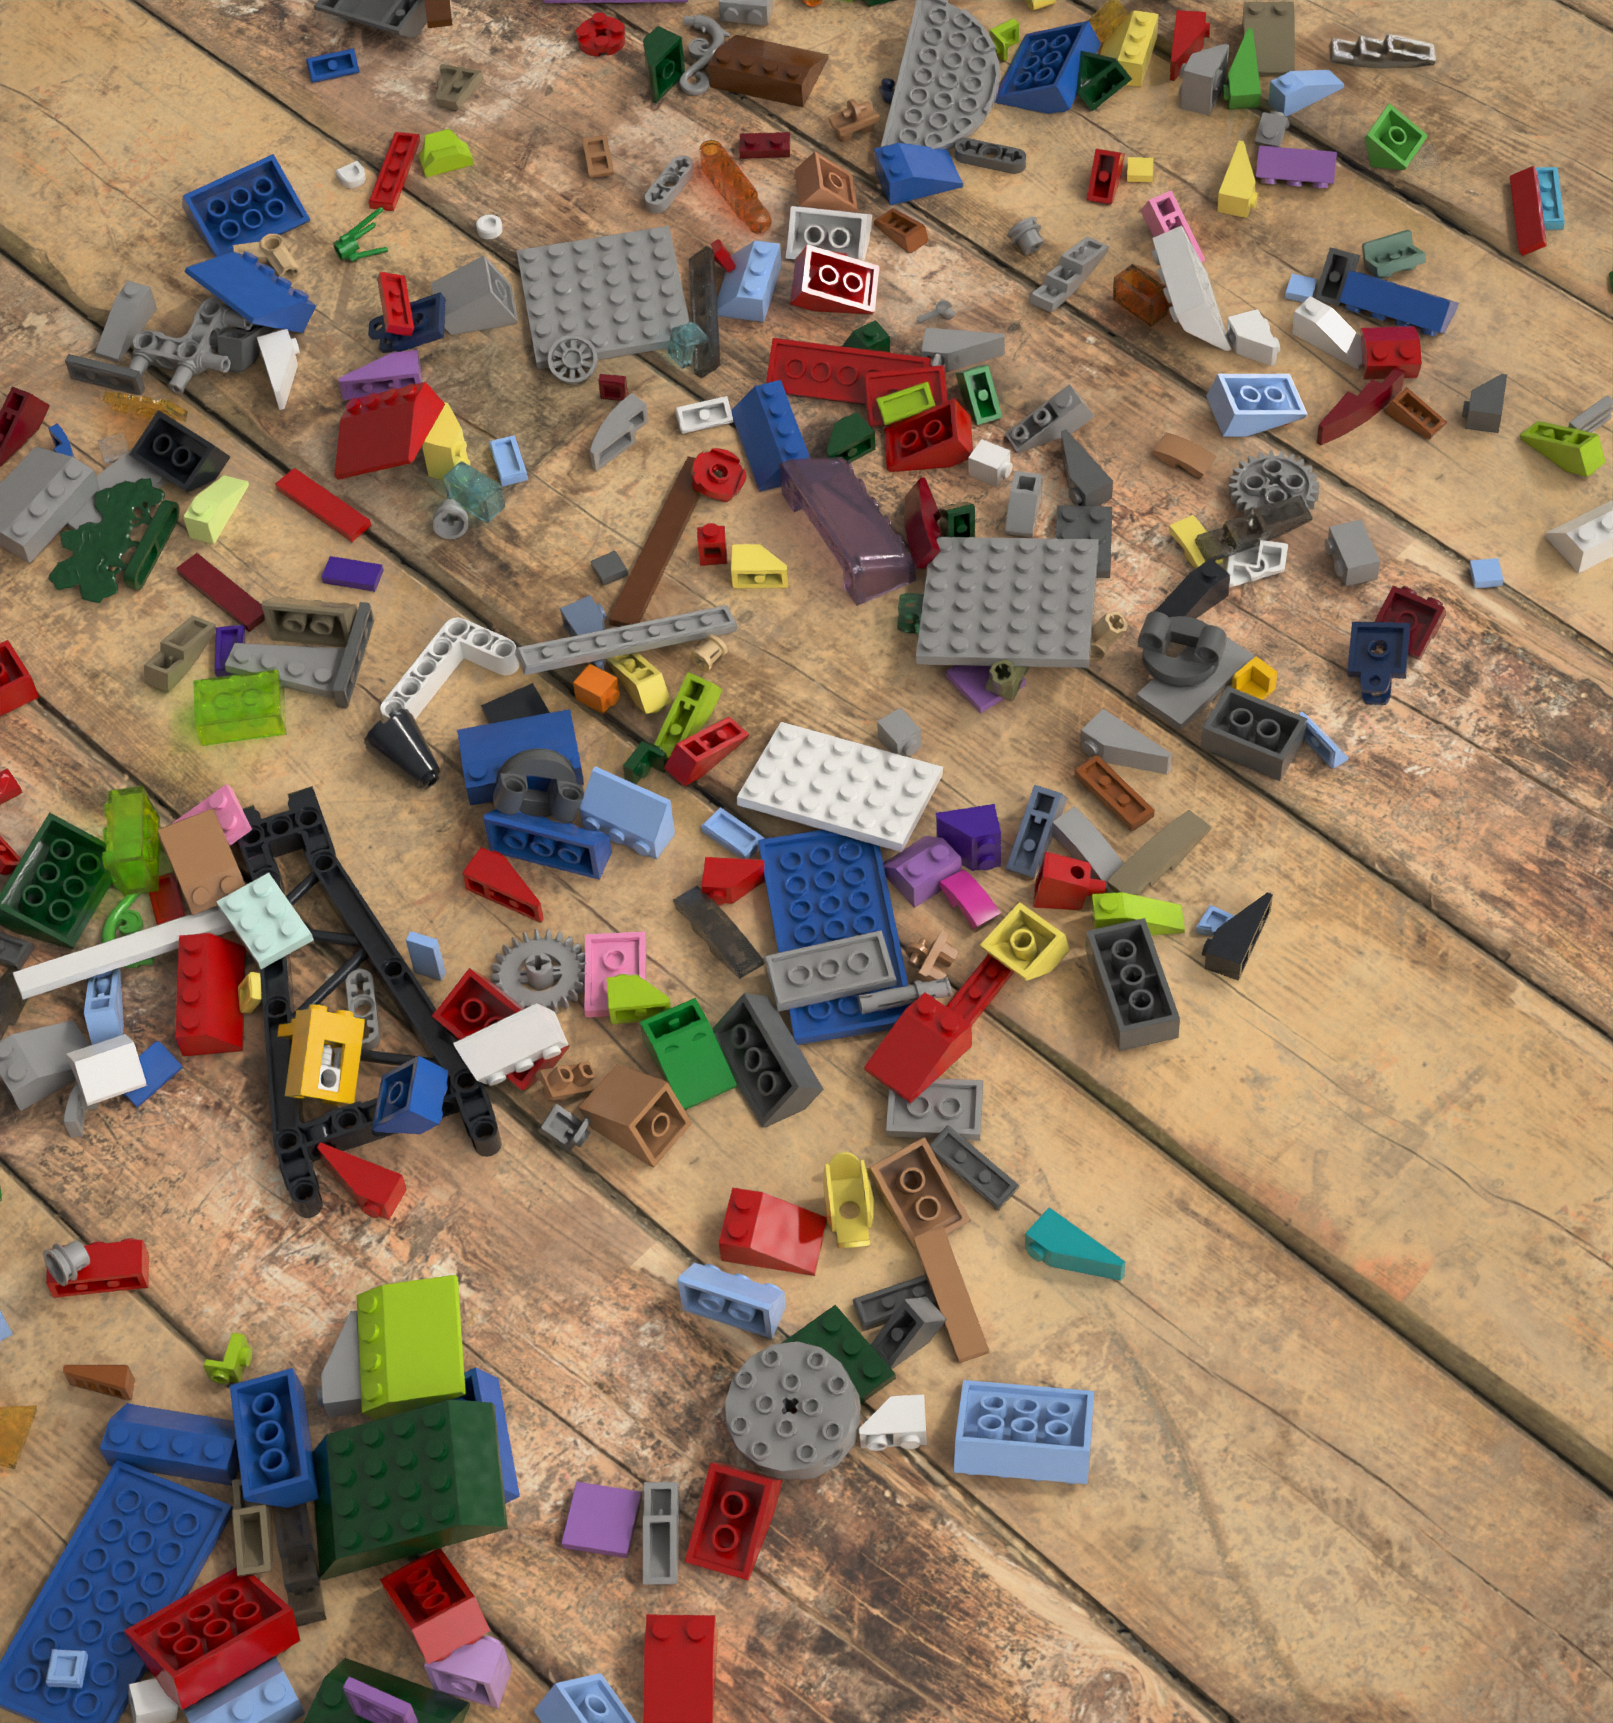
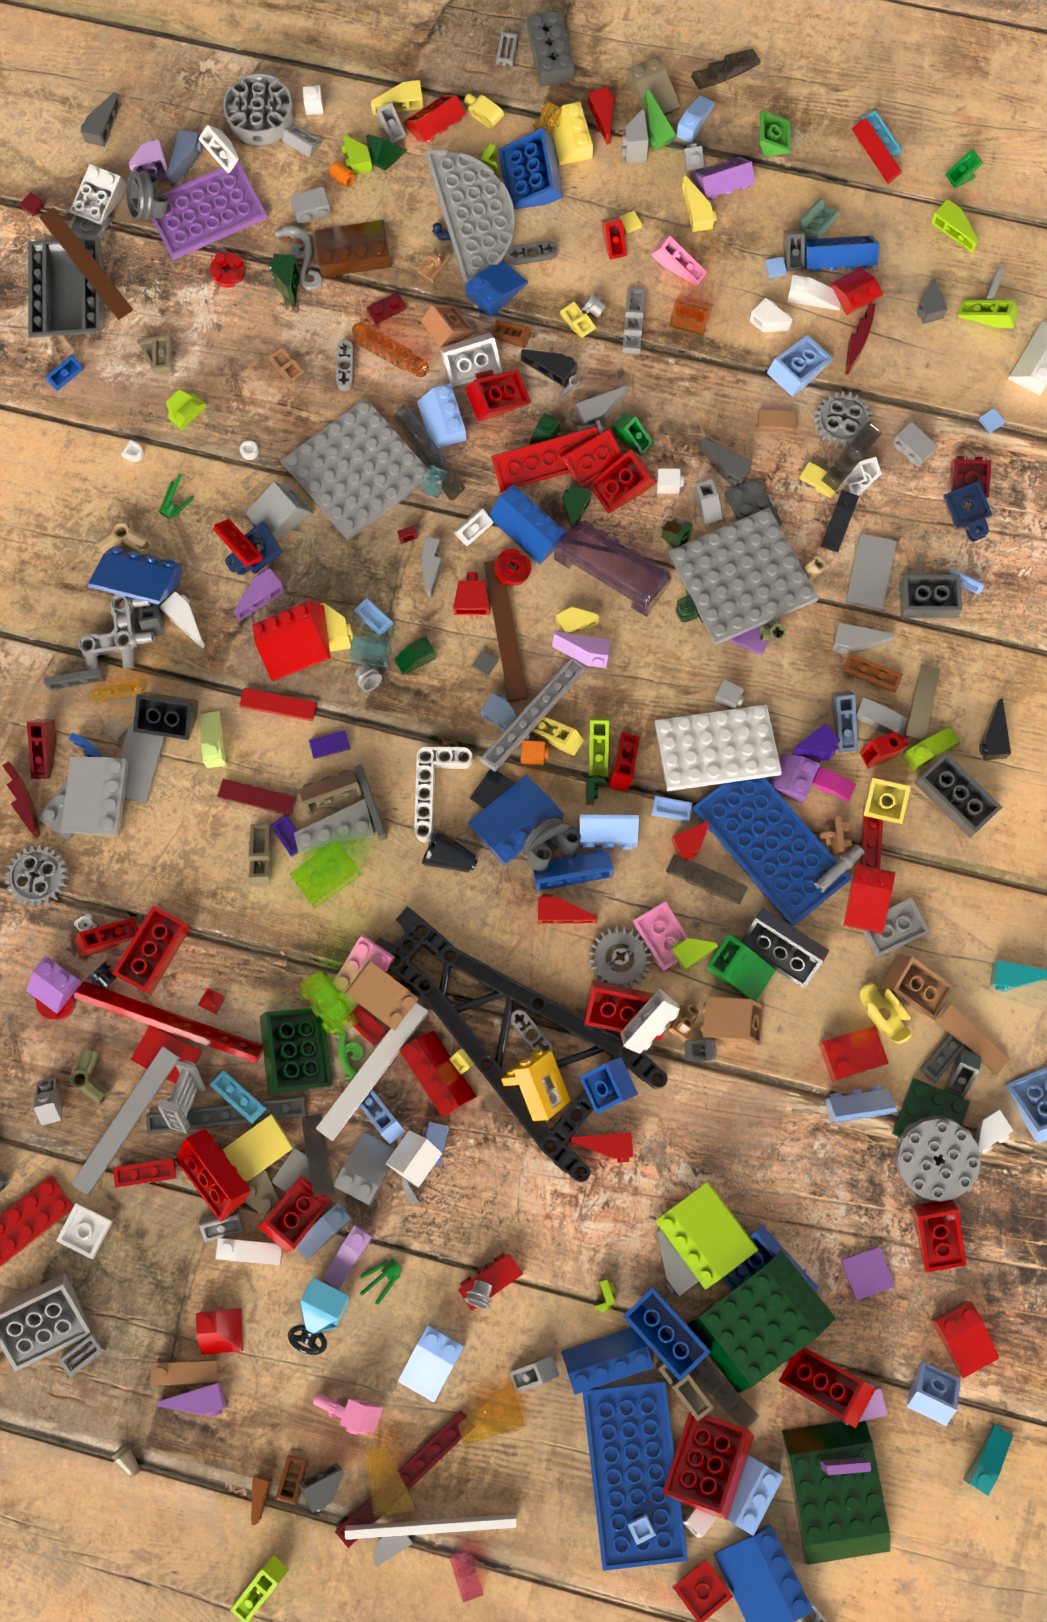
camera: 30 degrees left, 20 degrees up
dark green plant [48,478,180,603] -> none
dark orange slope [63,1365,135,1400] -> none
light grey slope [95,281,157,363] -> none
blue slope [182,154,310,257] -> none
light aqua plate [216,873,313,969] -> none
red tile [368,132,420,211] -> none
light blue tile [406,932,446,981] -> none
light grey wheel [548,335,598,385] -> none
light grey slope [643,1482,680,1585] -> none
tan bush [690,634,728,672] -> none
red brick [697,523,728,566] -> none
red tile [711,239,736,273] -> none
light grey tile [764,930,897,1012] -> none
lime tile [876,382,935,426] -> none
dark red slope [904,477,941,570] -> none
dark grey tile [930,1125,1019,1211] -> none
light grey slope [1005,384,1095,454] -> none
dark green slope [1077,51,1132,111] -> none
dark grey piece [1138,611,1227,687] -> none
white slope [1152,225,1231,351] -> none
light blue tile [1196,905,1234,936] -> none
yellow panel [1231,656,1278,700] -> none
dark orange slope [1384,387,1447,440] -> none
none -> dark green slope [394,636,436,675]
none -> red torso [453,572,489,615]
none -> light grey slope [508,1355,559,1393]
none -> black slope [521,349,577,388]
none -> lavender slope [552,631,610,668]
none -> light yellow slope [559,302,596,338]
none -> lime slope [931,199,979,253]

